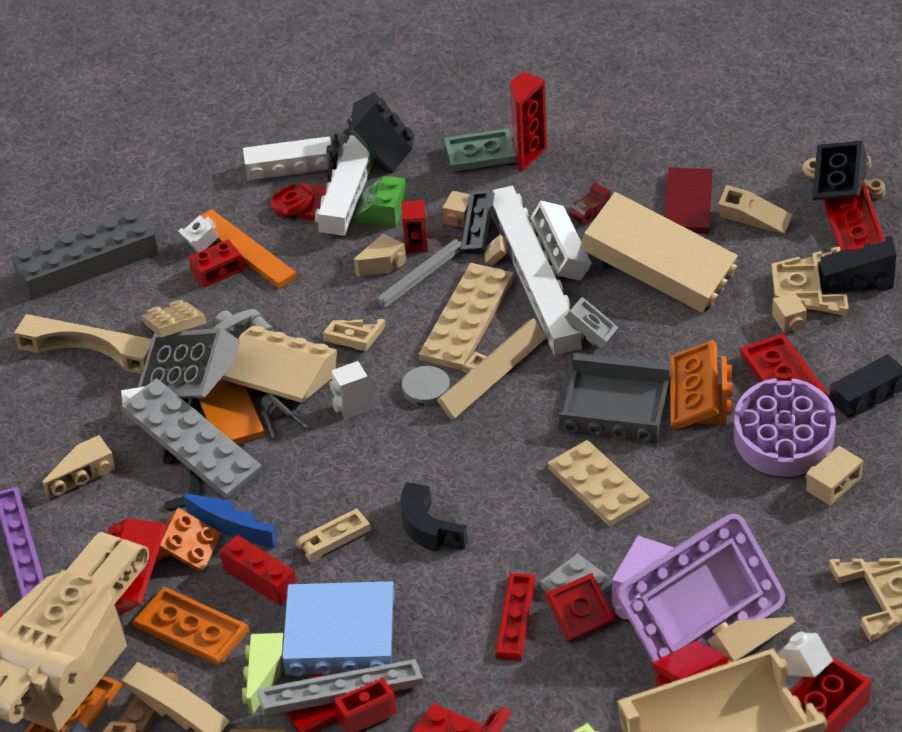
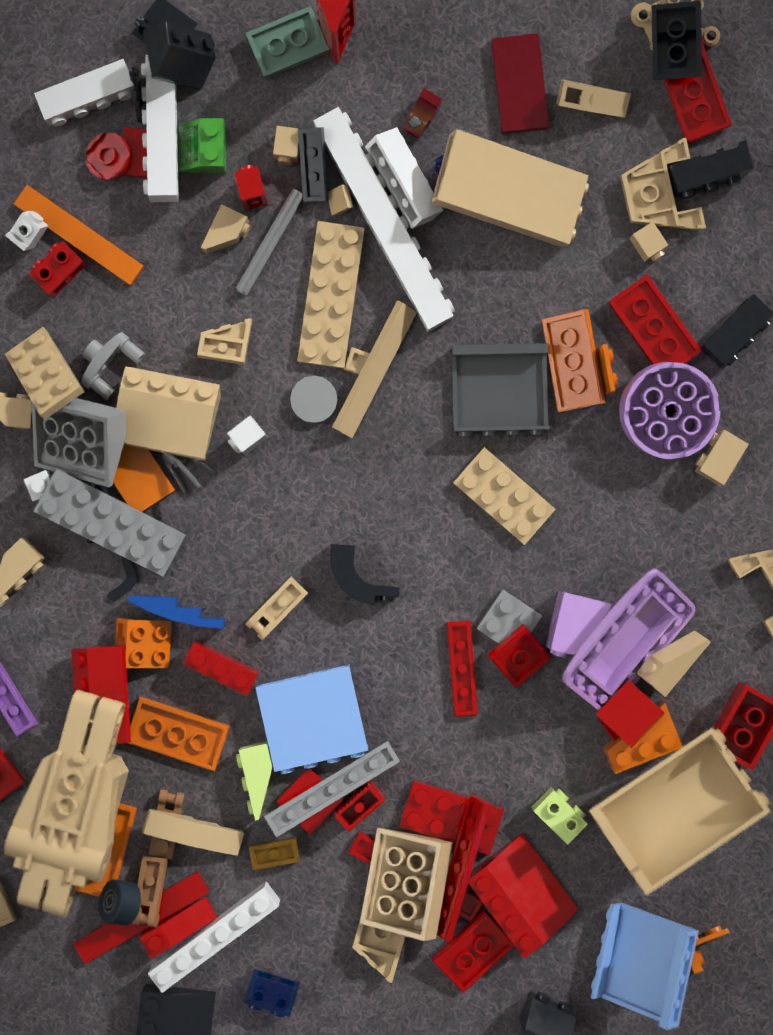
camera: 15 degrees left, 45 degrees up
light grey plate [564,297,618,348] -> none
white slope [777,632,833,677] -> none

